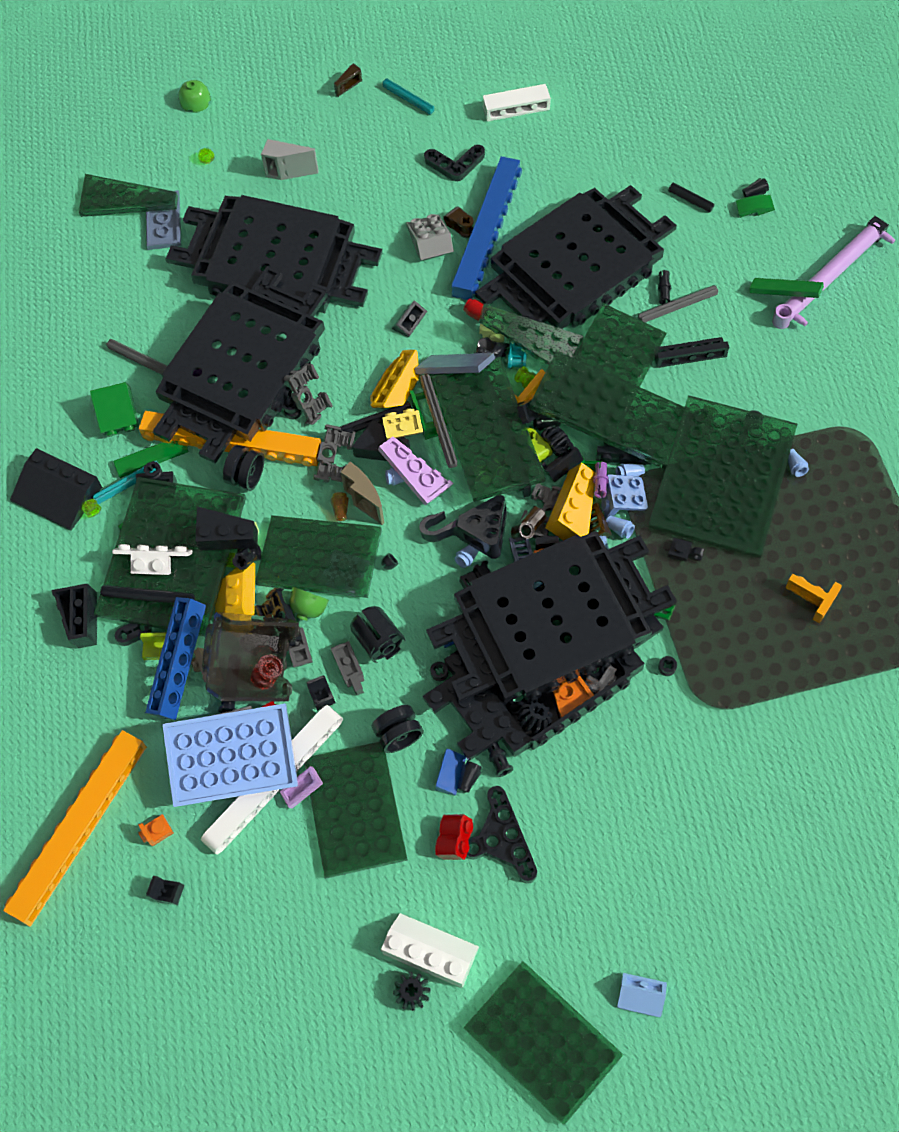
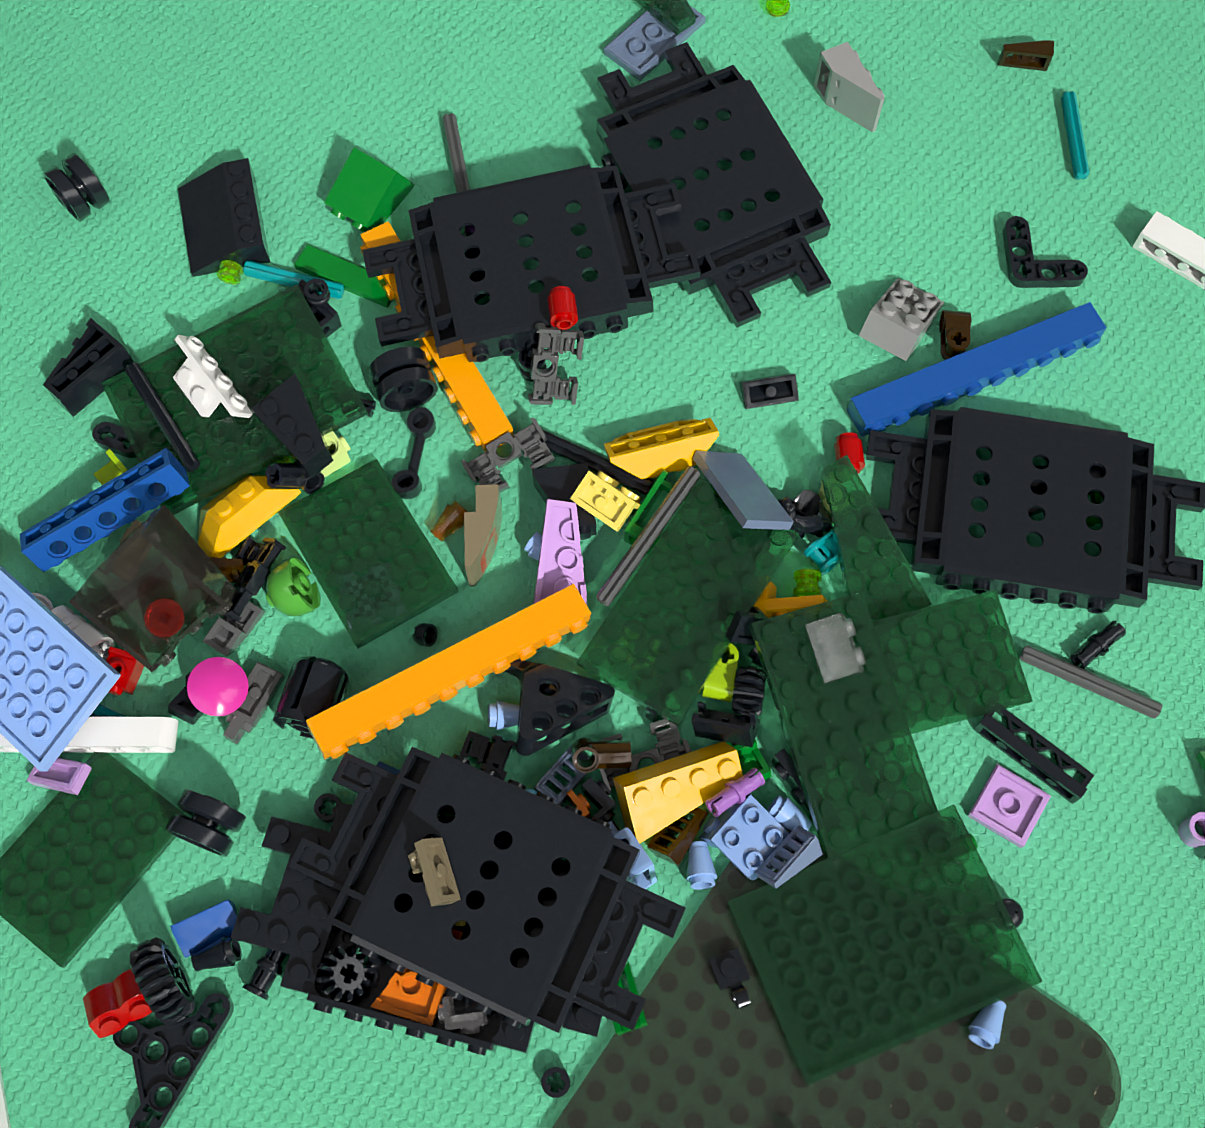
camera: 45 degrees right, 5 degrees up
none -> black gear [130,937,195,1025]
none -> dark pink dish [187,657,248,717]
none -> light orange brick [306,584,591,760]
none -> black piece [391,407,436,499]
none -> dark tan hinge [408,838,461,907]
none -> red brick [547,286,578,330]
none -> sand blue slope [756,826,823,888]
none -> clear bracket [805,613,866,683]
none -> lavender tile [968,764,1051,848]

